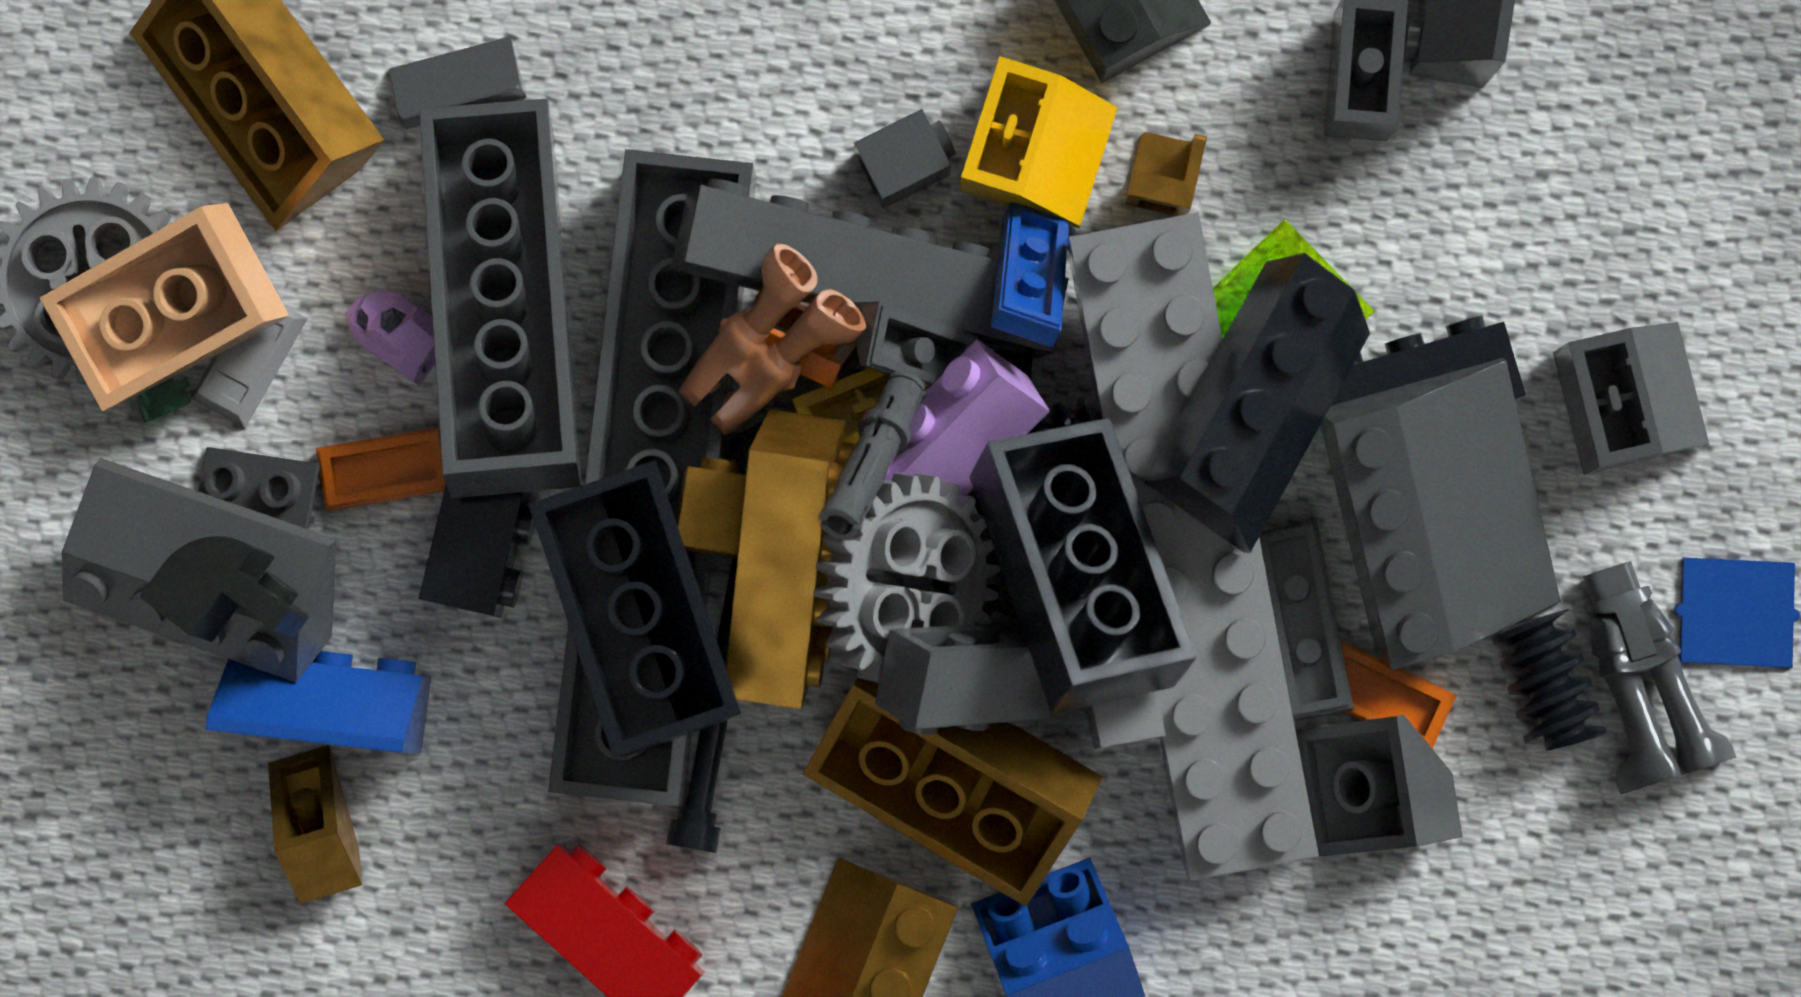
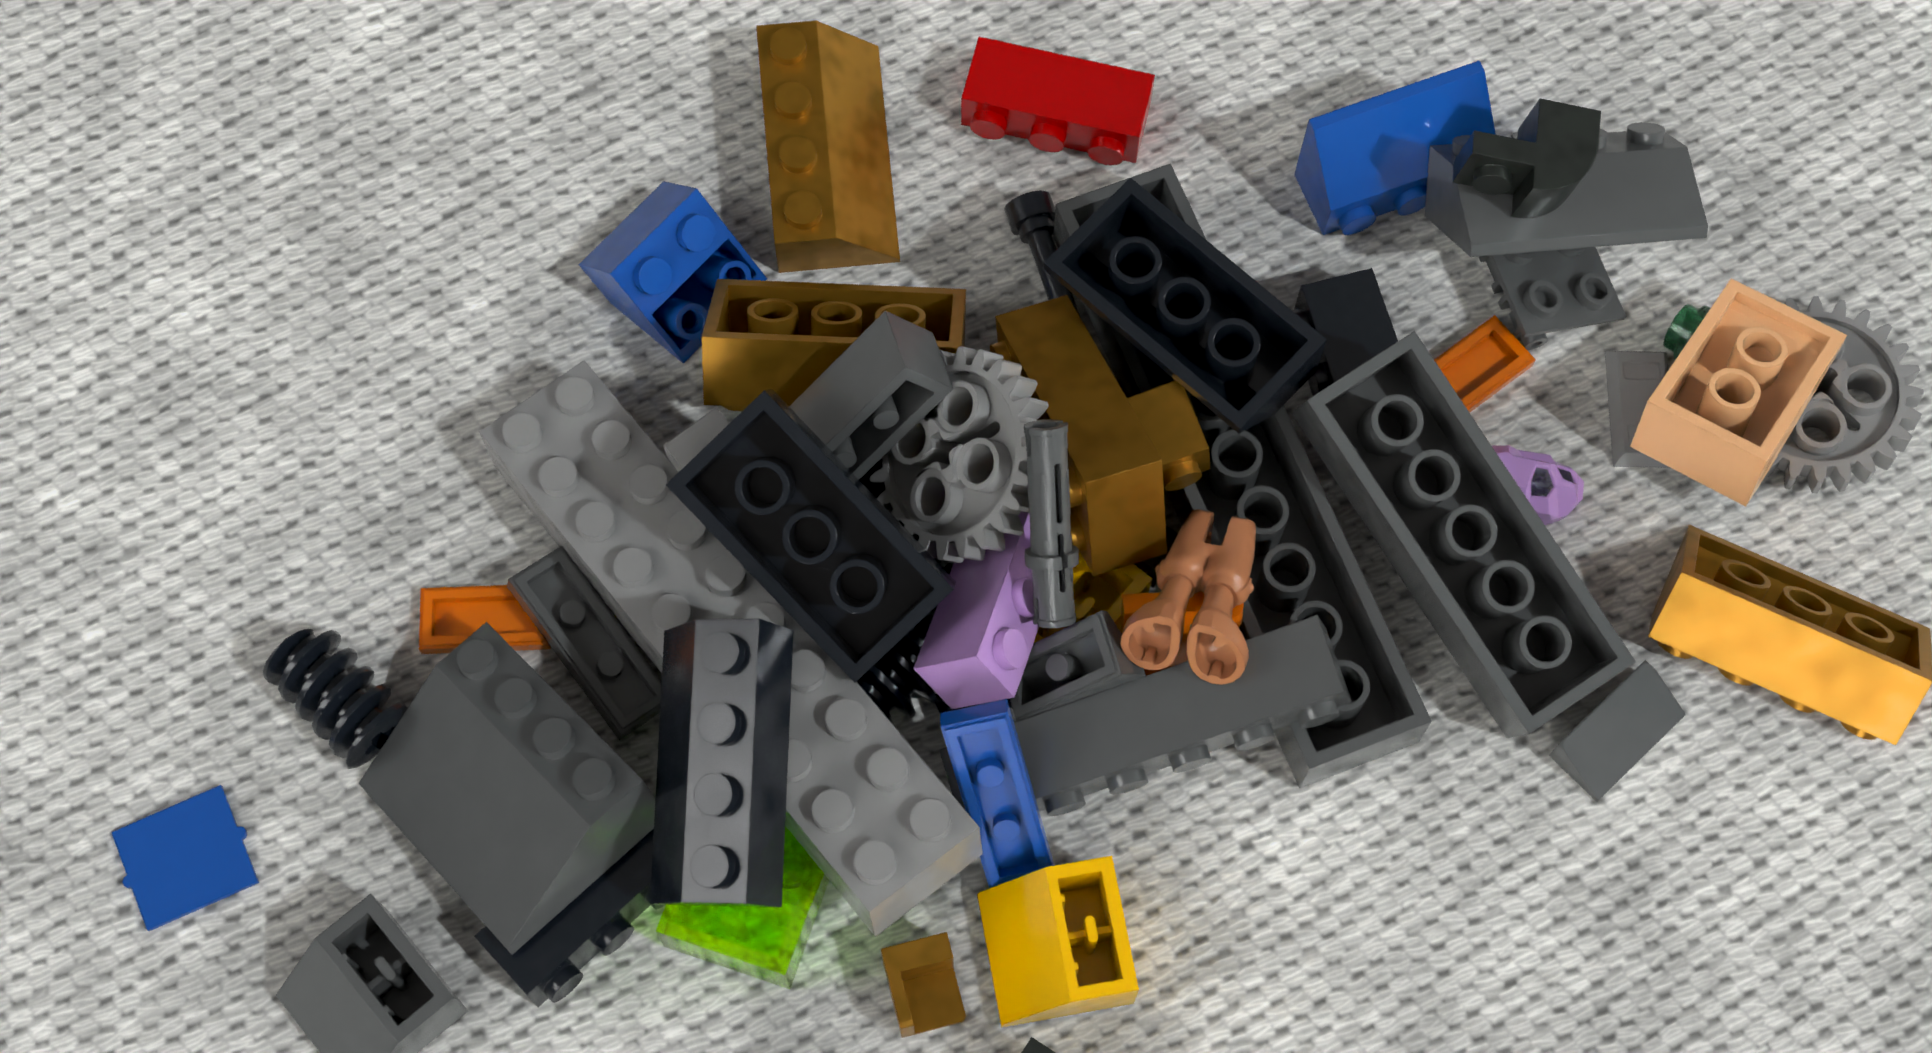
camera: 150 degrees right, 15 degrees down
pearl gold slope [268,745,363,904] -> none
dark grey brick [854,109,956,209] -> none
dark grey slope [1295,715,1462,857] -> none
dark grey piece [1583,561,1737,795] -> none

